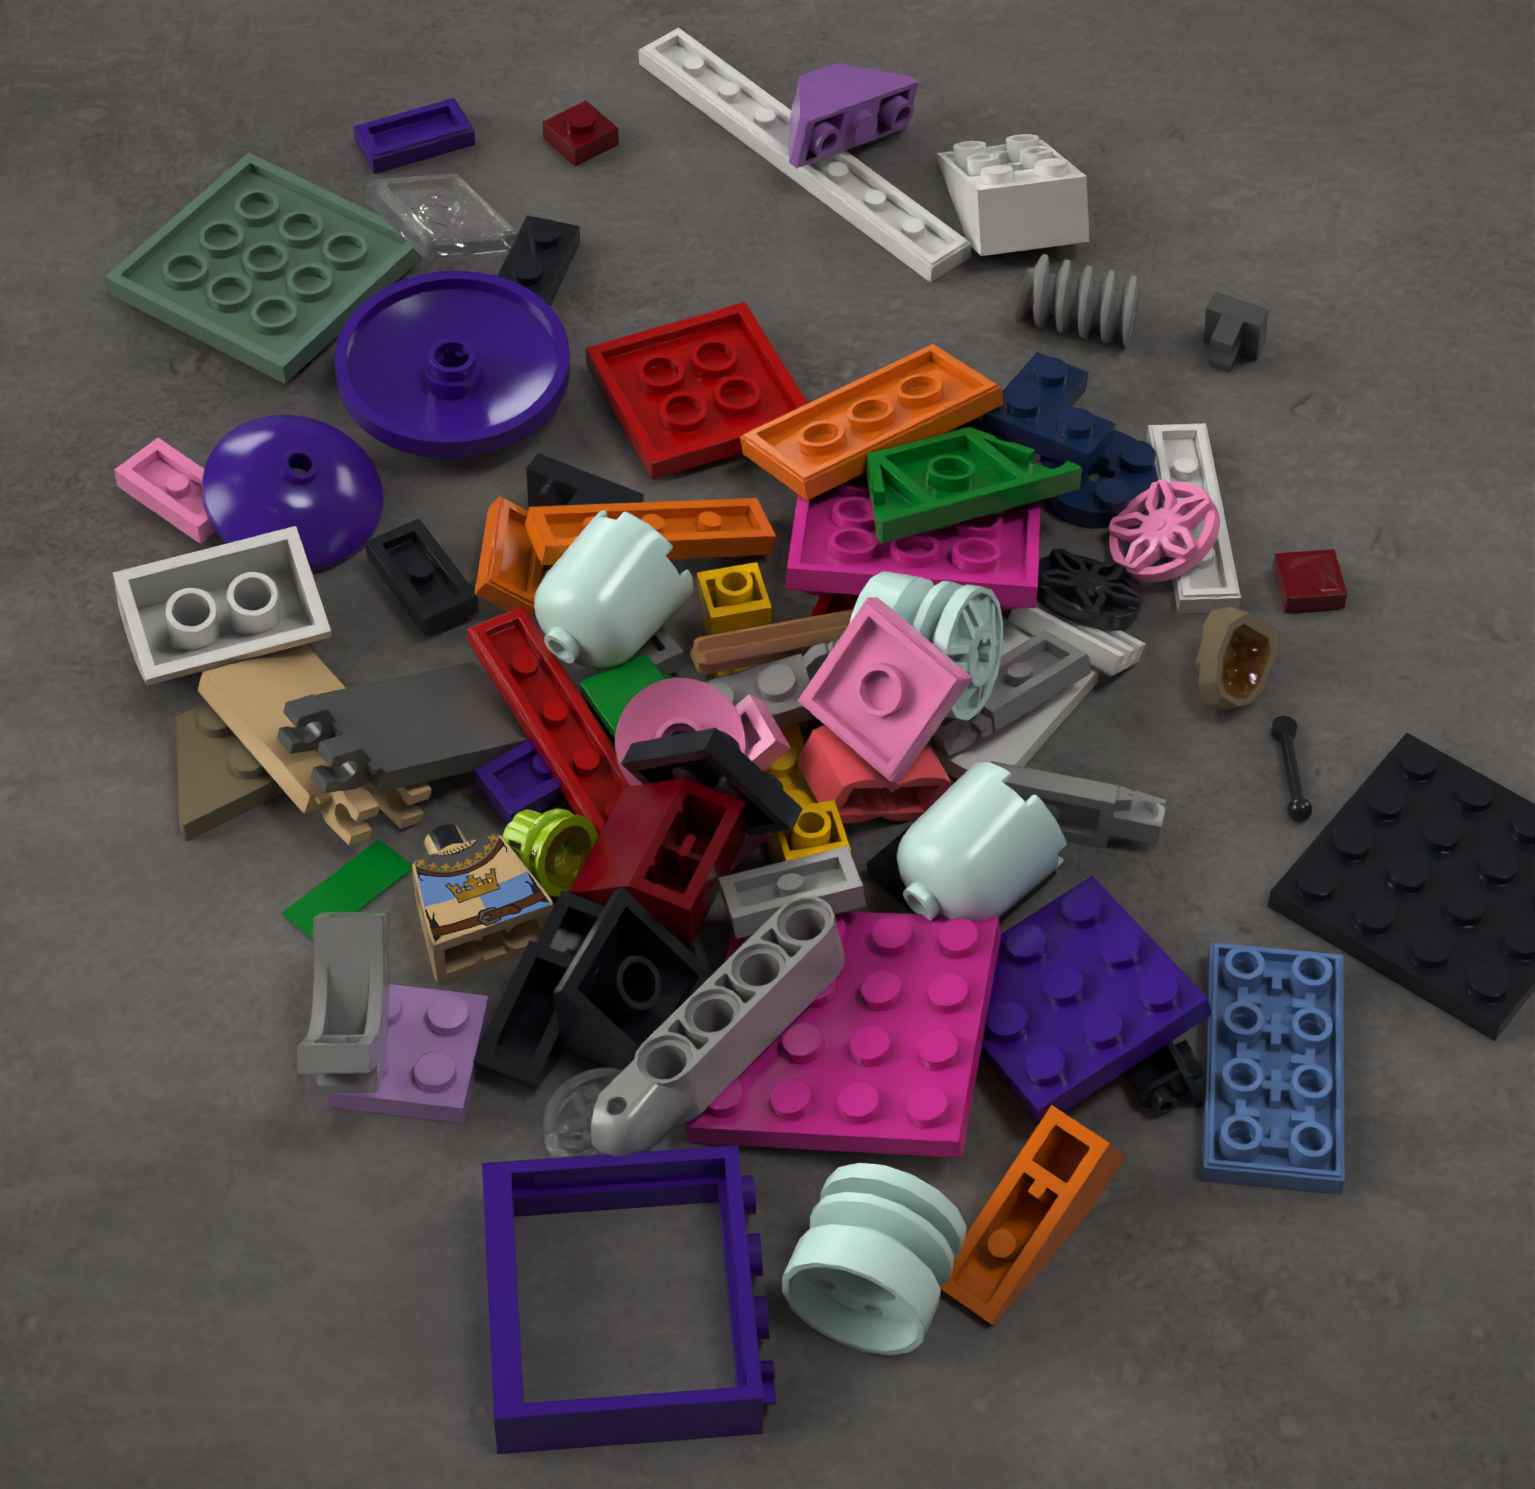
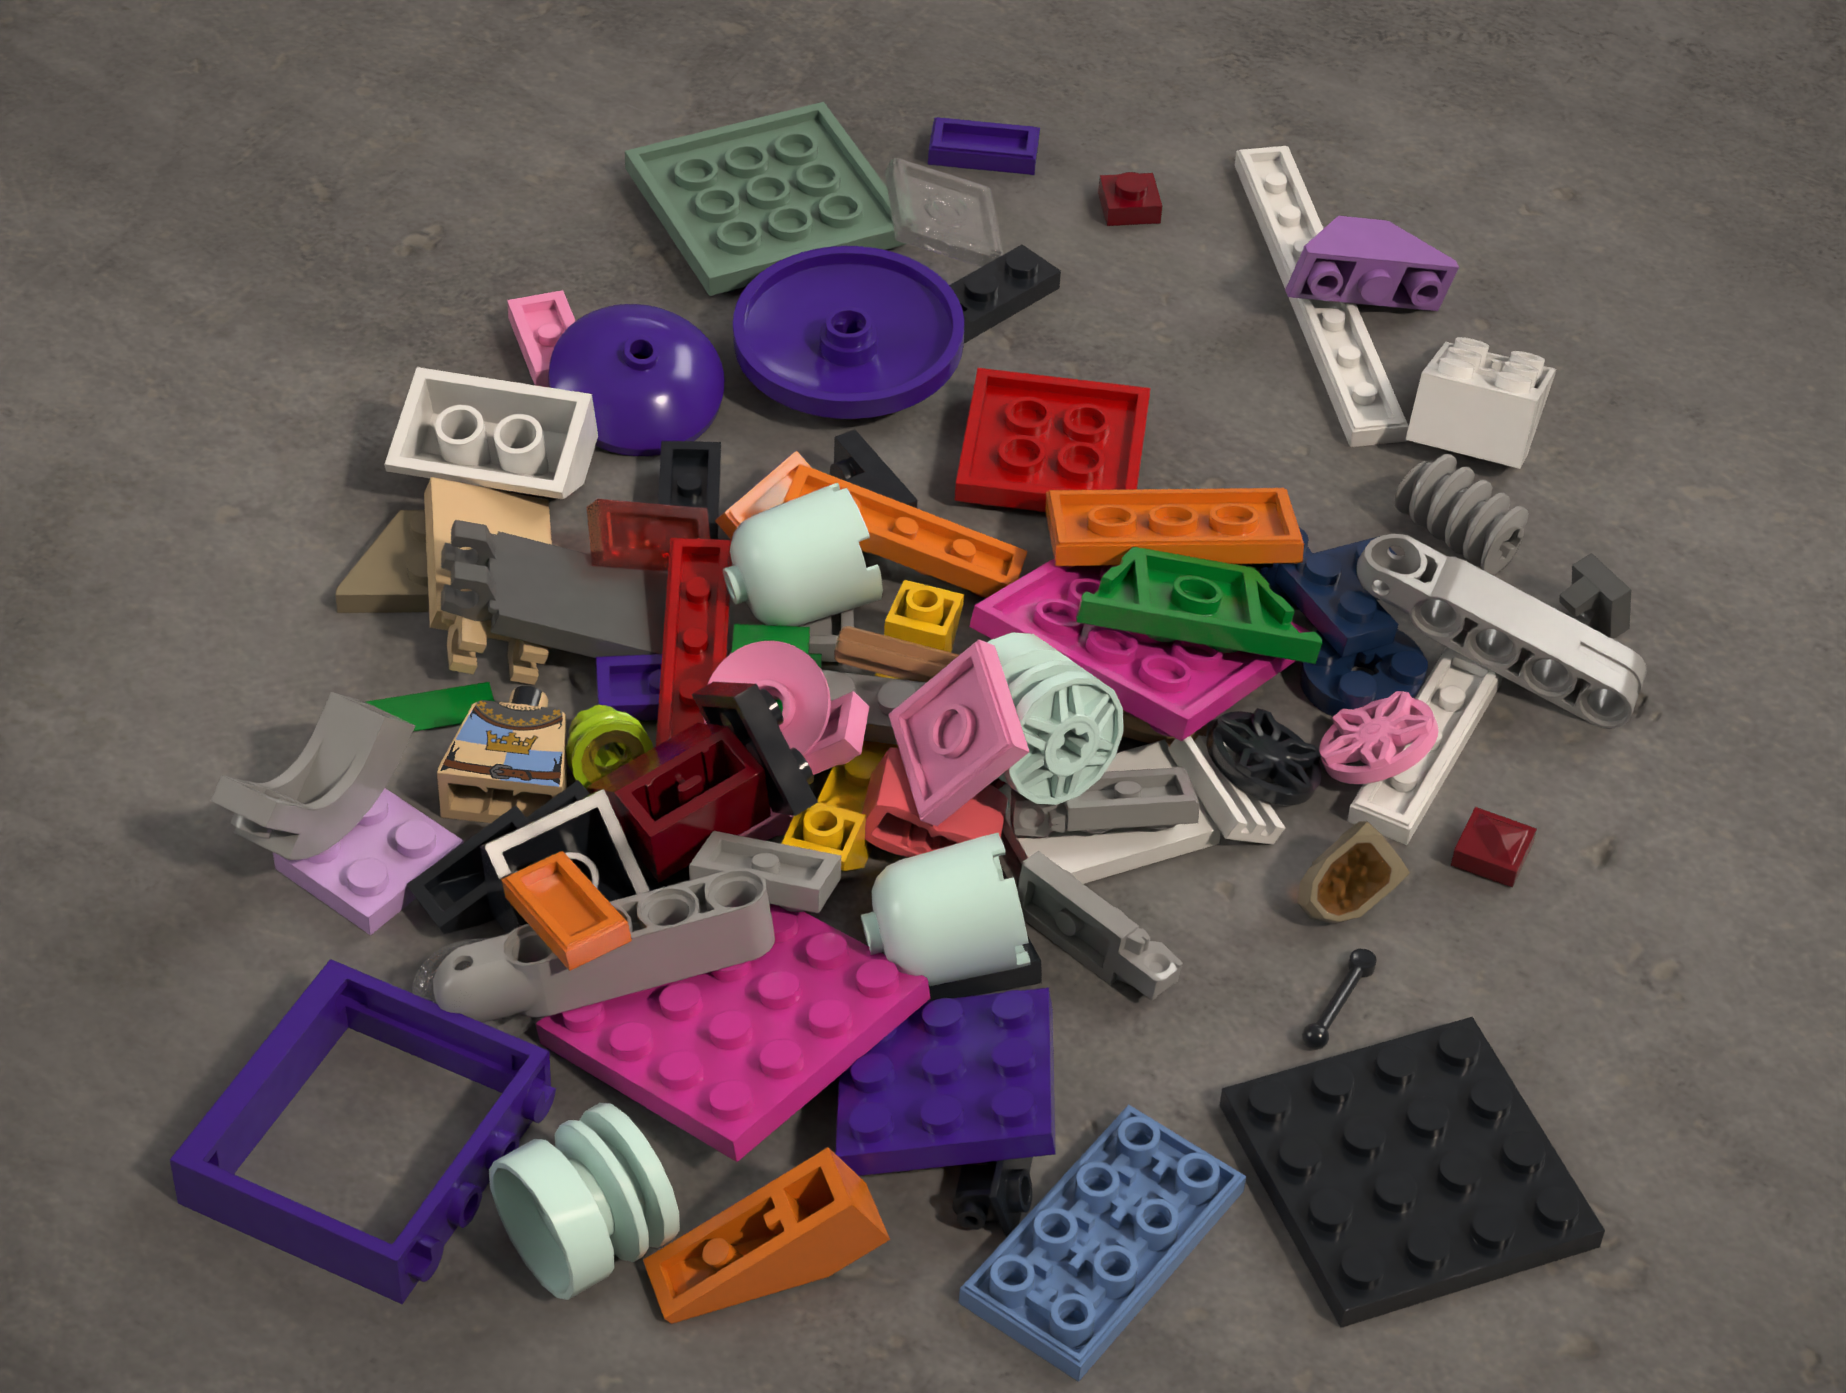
camera: 30 degrees right, 5 degrees down
none -> orange tile [501,851,632,971]
none -> clear red plate [586,499,710,572]
none -> light grey piece [1357,534,1647,728]

